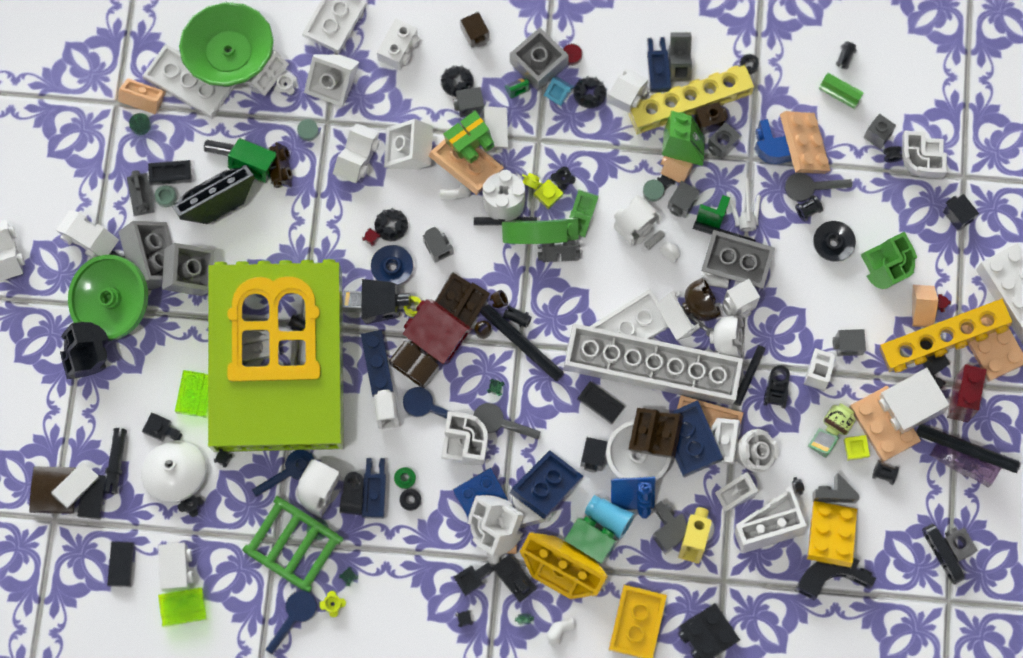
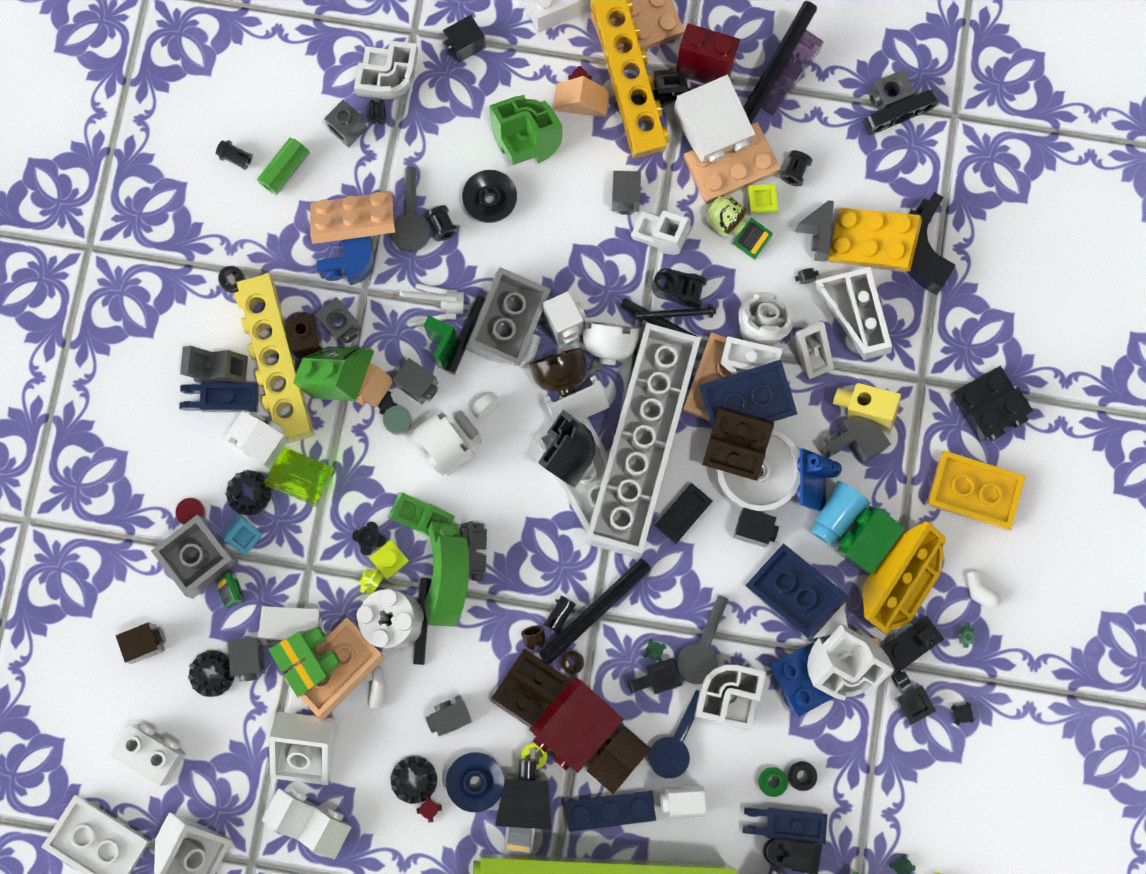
camera: 85 degrees left, 5 degrees up
none -> clear neon green plate [264,447,335,507]
none -> black brick [538,410,596,488]
none -> black plate [628,658,682,695]
none -> black axle [635,304,716,323]
none -> black slope [653,69,688,94]

